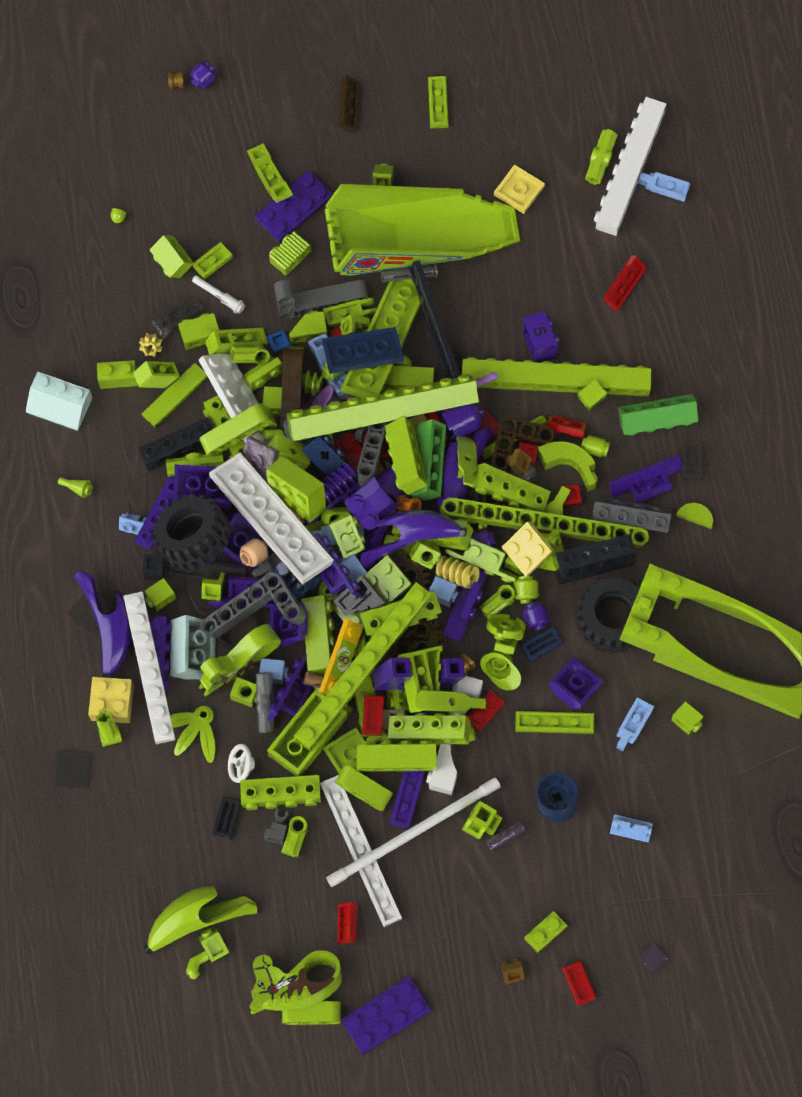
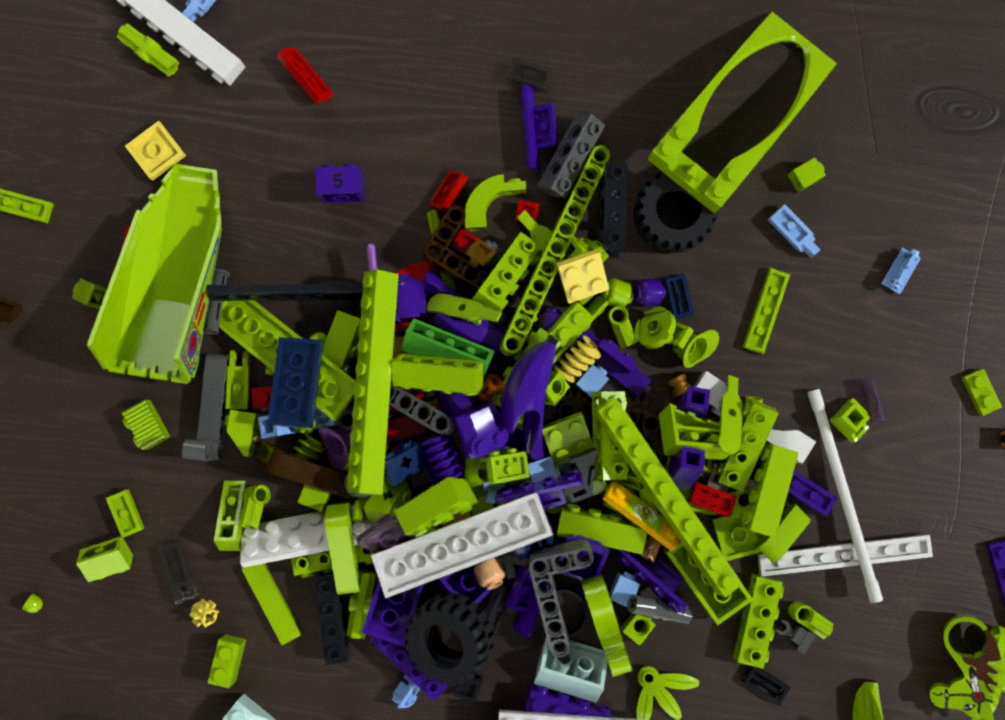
camera: 80 degrees left, 15 degrees up
lime brick [133,361,179,388] -> none
lime brick [145,578,176,611] -> none
lime brick [178,313,219,350] -> none
white pin [192,275,245,314] -> none
lime panel [201,572,225,601] -> none
white piece [228,744,255,783] -> none
lime bracket [242,357,283,392] -> none
lime slope [247,144,293,203] -> none
dark purple plate [255,170,333,243] -> none
blue tile [267,329,291,355] -> none
red plate [337,902,357,945] -> none
lime bracket [340,314,370,335] -> none
lime brick [462,357,651,397] -> none
red plate [467,690,505,733] -> none
dark blue wheel [536,772,578,822] -> none
dark purple slope [549,657,604,709] -> none
lime panel [577,380,607,411] -> none
lime brick [581,435,610,457] -> none
bright green brick [618,394,698,436] -> none
lime tile [676,503,713,530] -> none

